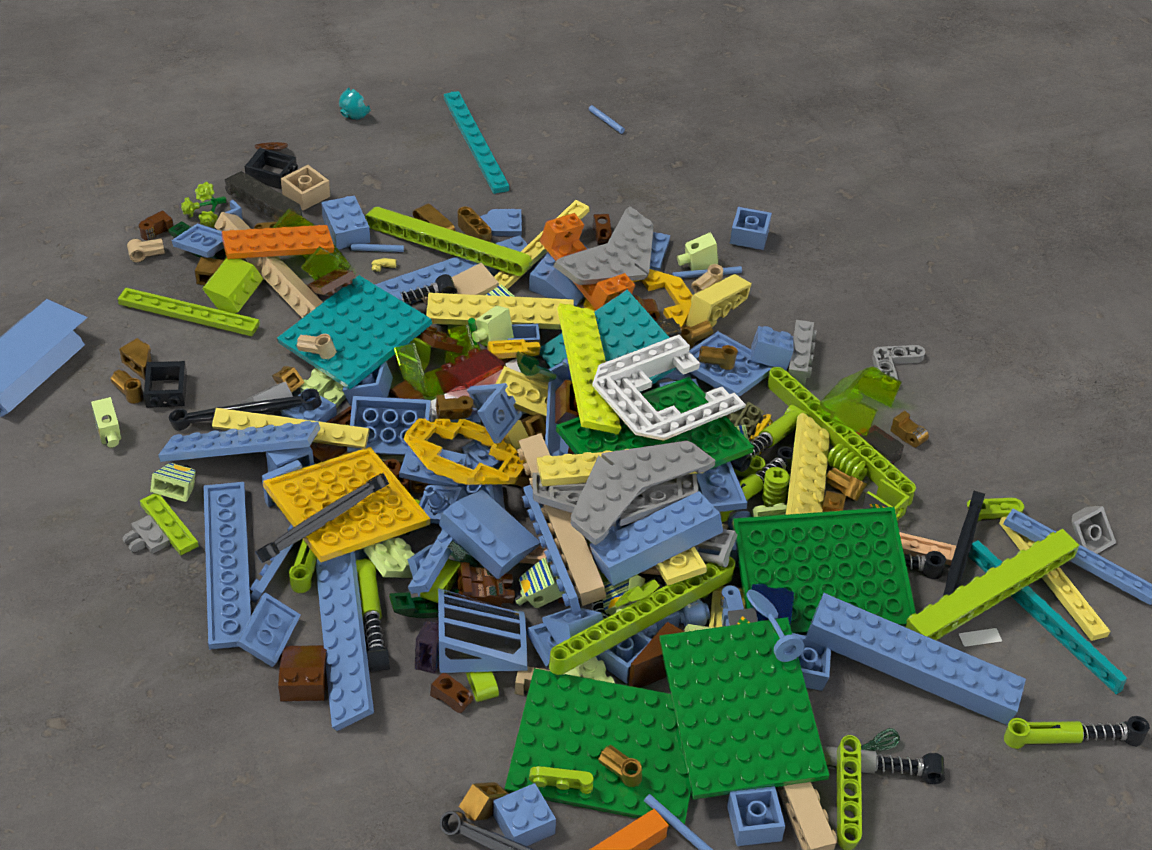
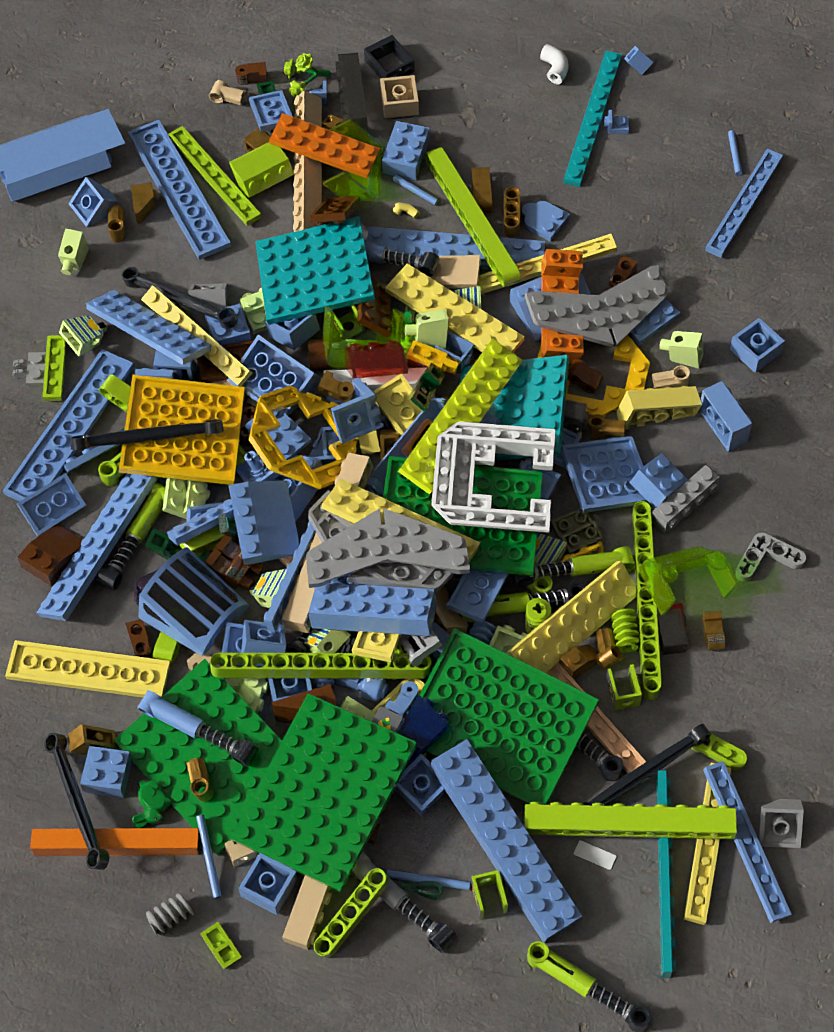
camera: 40 degrees right, 15 degrees up
black window [144,361,187,408] -> none
reddish brown dish [255,142,288,152] -> none
pearl gold leg [272,366,305,393] -> none
tan piece [297,334,336,359] -> none
teal cylinder [339,87,371,120] -> none
lime plate [529,766,593,794] -> none
lime slope [615,579,660,607] -> none
medium blue piece [672,266,742,279] -> none
pearl gold piece [699,345,738,370] -> none
medium blue piece [747,590,804,662] -> none
none -> light yellow plate [5,640,170,698]
none -> medium blue slope [68,177,119,227]
none -> lime beam [99,375,131,413]
none -> medium blue plate [128,120,231,260]
none -> green animal [132,780,172,828]
none -> piece [137,690,259,767]
none -> tan leg [225,840,259,868]
none -> medium blue bar [387,870,470,890]
none -> lime piece [471,870,508,919]
none -> white cylinder [540,44,569,84]
none -> medium blue bracket [604,110,629,134]
none -> medium blue panel [624,46,653,75]
none -> medium blue brick [699,381,752,452]
none -> medium blue plate [705,149,783,258]

